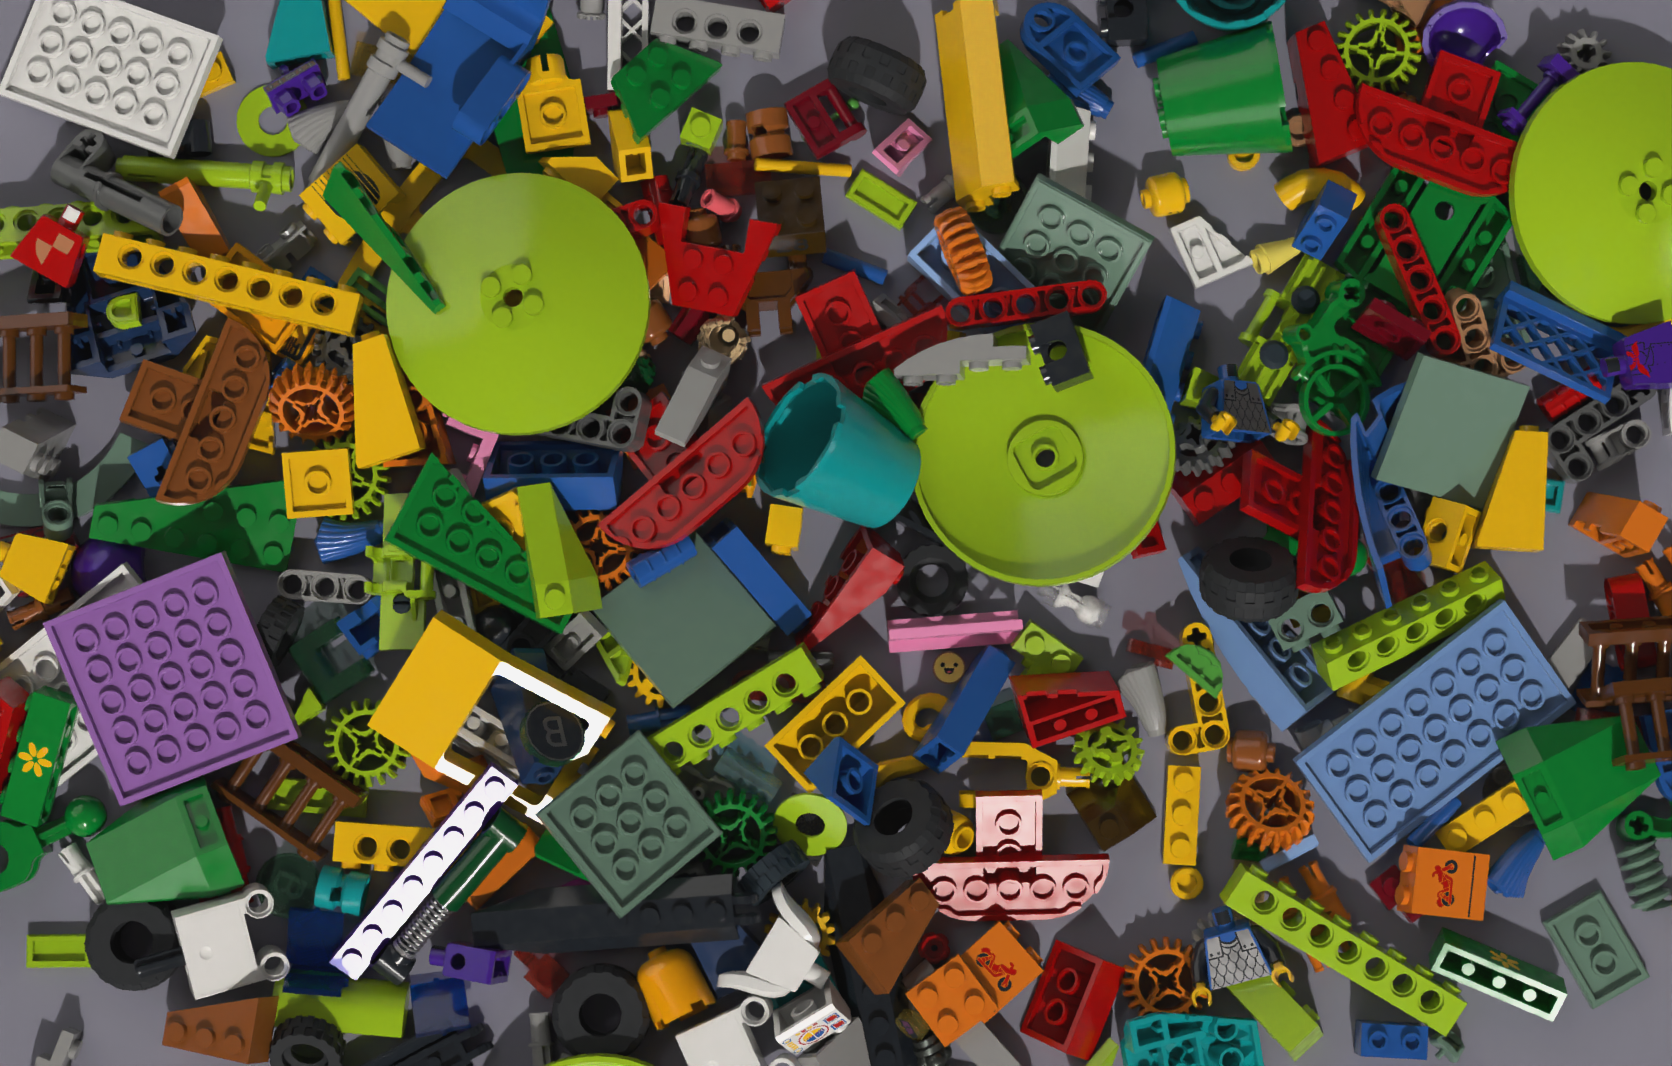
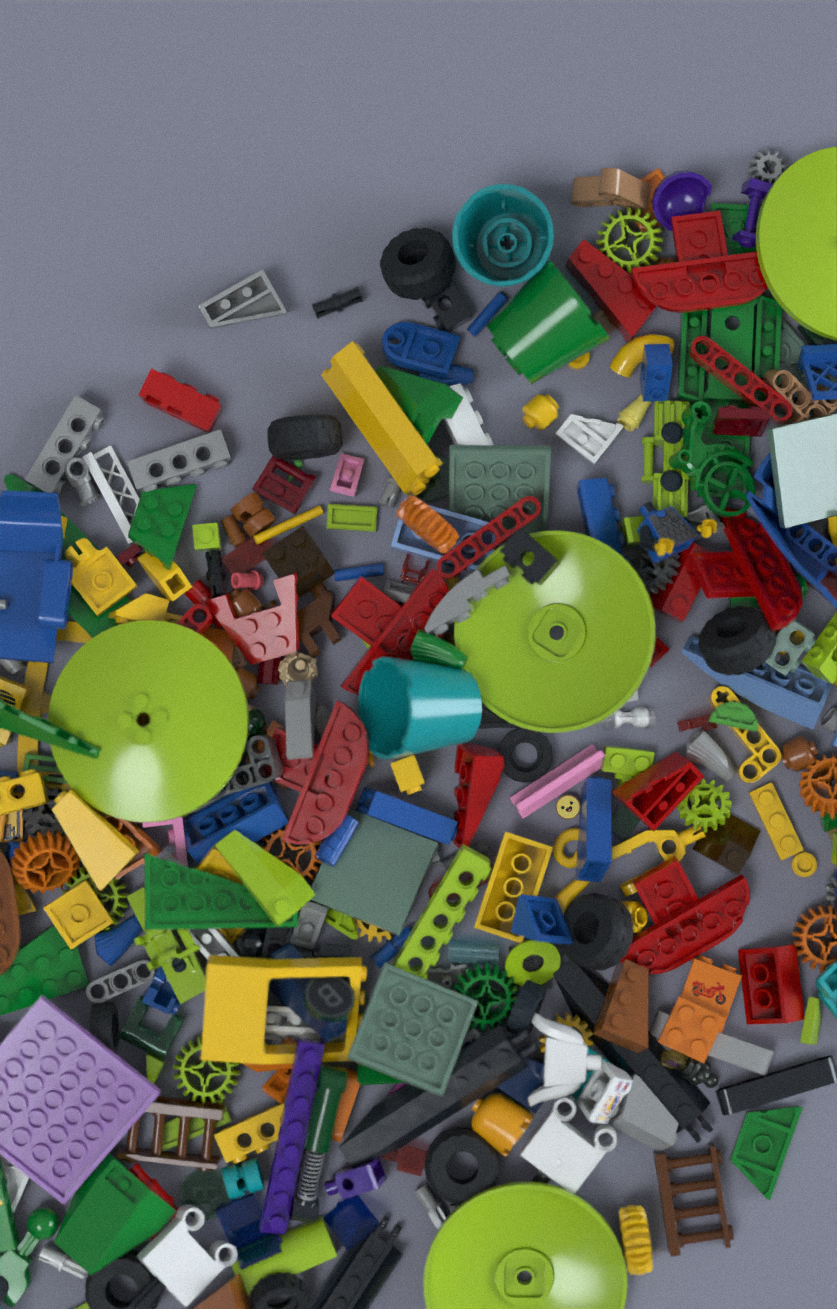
camera: 25 degrees left, 0 degrees up
red plate [918,932,950,965] -> none

